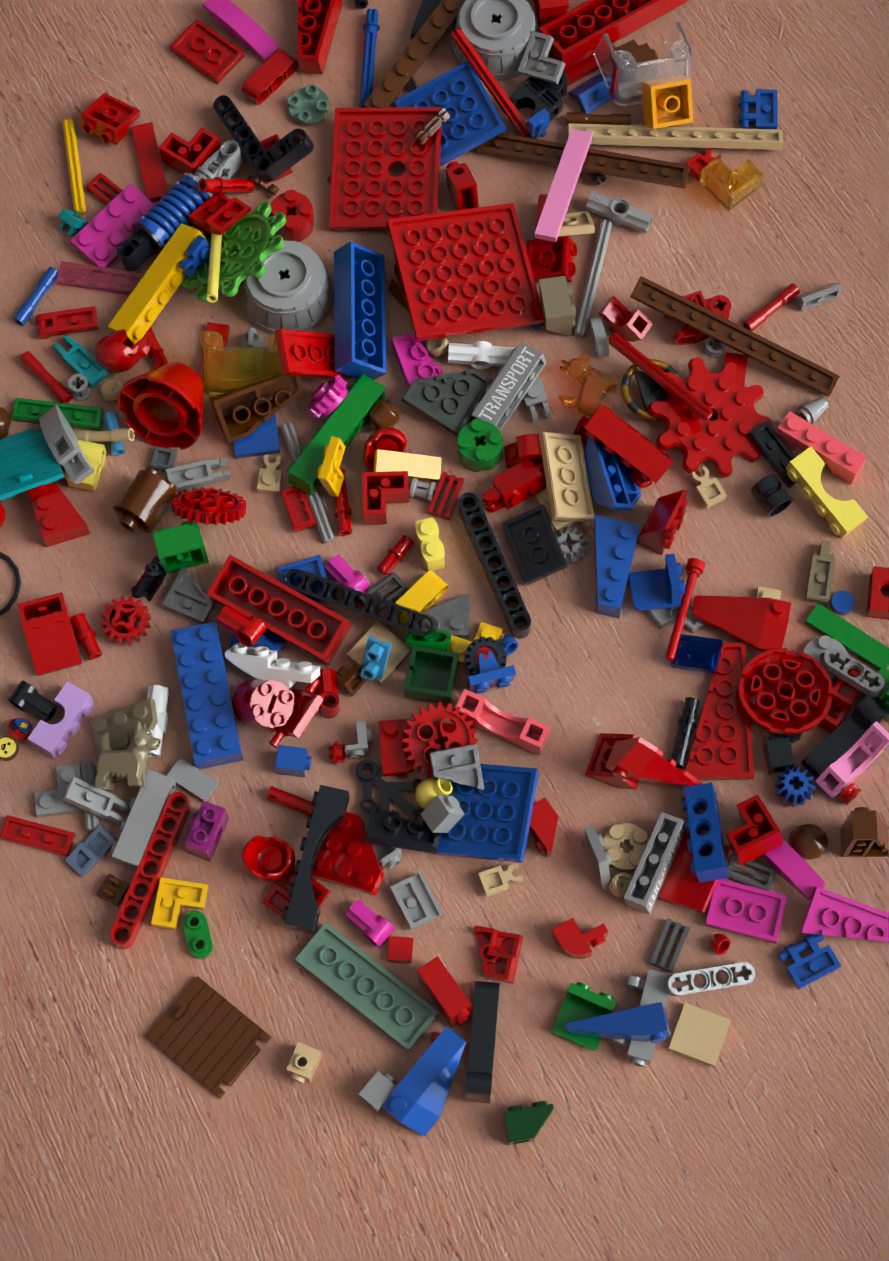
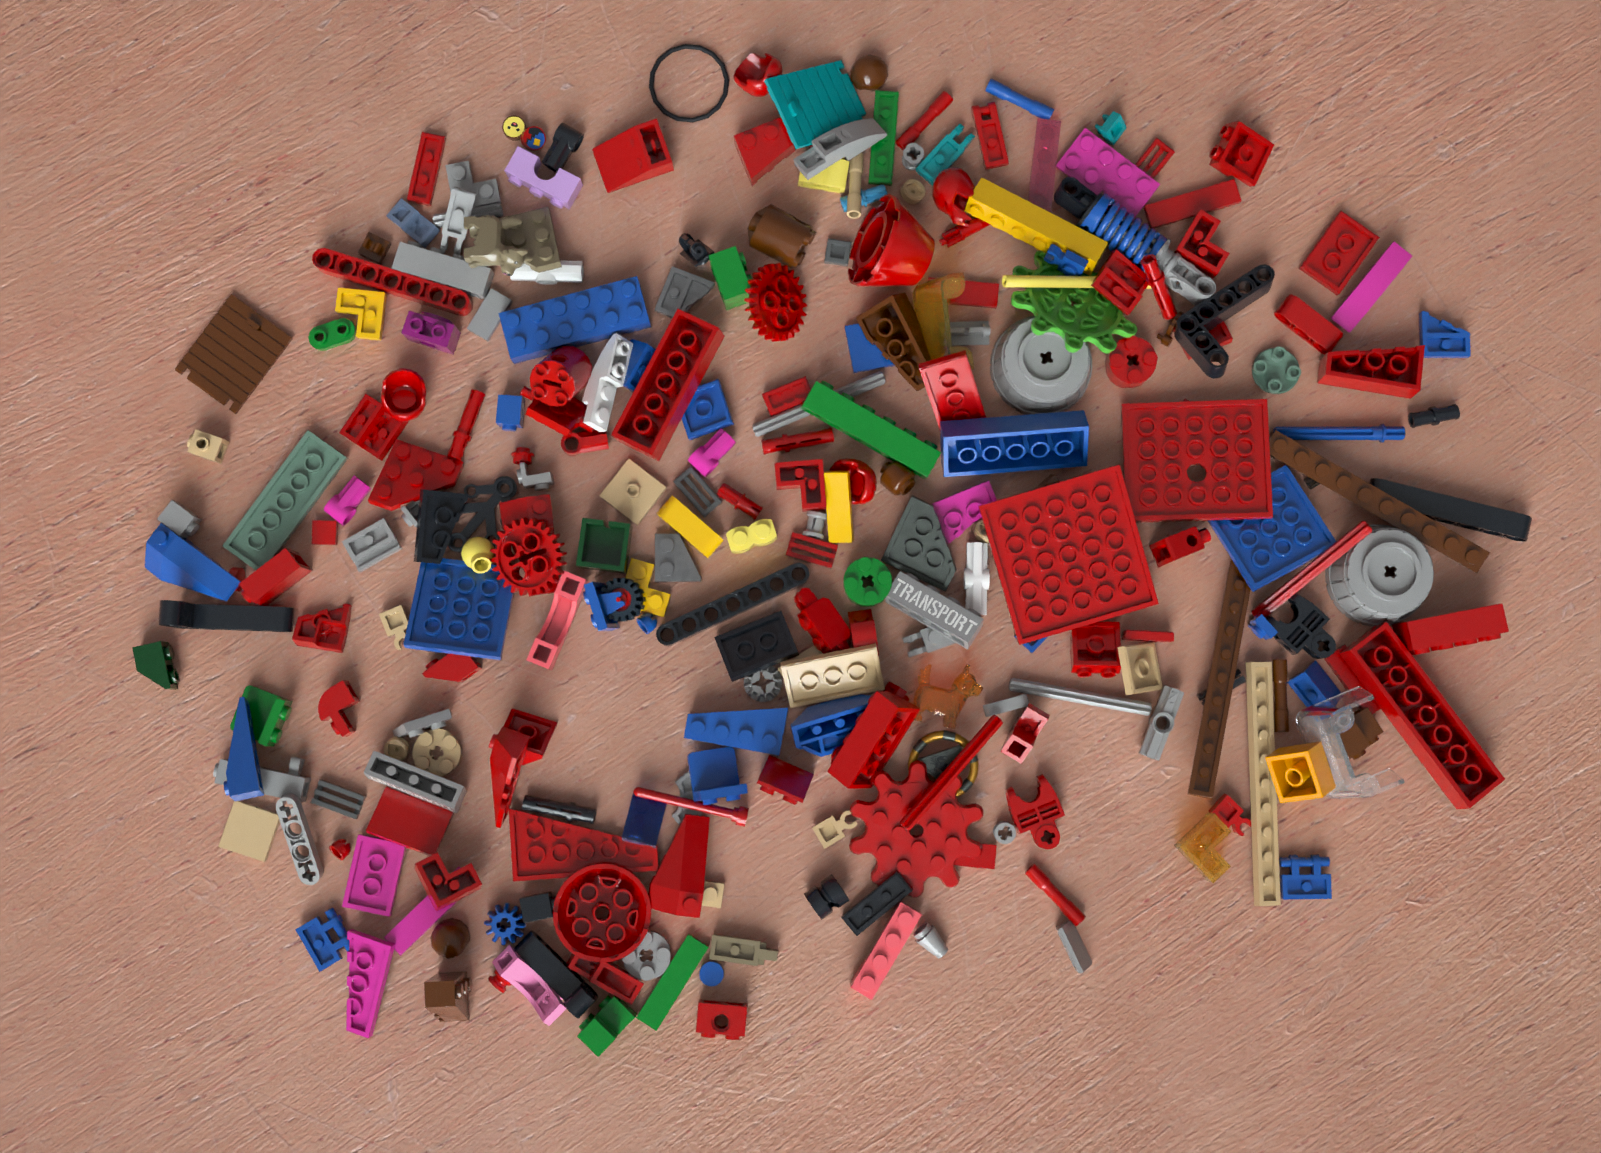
camera: 85 degrees right, 15 degrees up
yellow axle [62,118,86,214] -> none
red pin [71,613,103,660] -> none
red gear [100,596,151,646] -> none
light grey hinge [165,458,232,492] -> none
red piece [217,606,266,647] -> none
tan plate [257,454,283,495] -> none
black arch [282,785,350,935] -> none
black beam [285,569,438,636] -> none
dark pink gear [306,375,348,419] -> none
yellow plate [317,436,345,497] -> none
reddish brown tile [336,664,367,697] -> none
dark azure hips [360,635,392,681] -> none
green plate [405,629,451,651] -> none
reddish brown axle [414,108,450,145] -> none
light grey brick [421,795,464,833] -> none
flat silver wing [429,743,484,790] -> none
light grey plate [518,31,566,84] -> none
bright pink tile [534,129,593,242] -> none
dark tan slope [539,276,576,336] -> none
reddish brown plate [630,276,840,397] -> none
blue brick [681,782,729,883] -> none
dark grey tile [727,854,777,891] -> none
light yellow arch [785,447,868,538] -> none
light grey beam [824,649,885,697] -> none

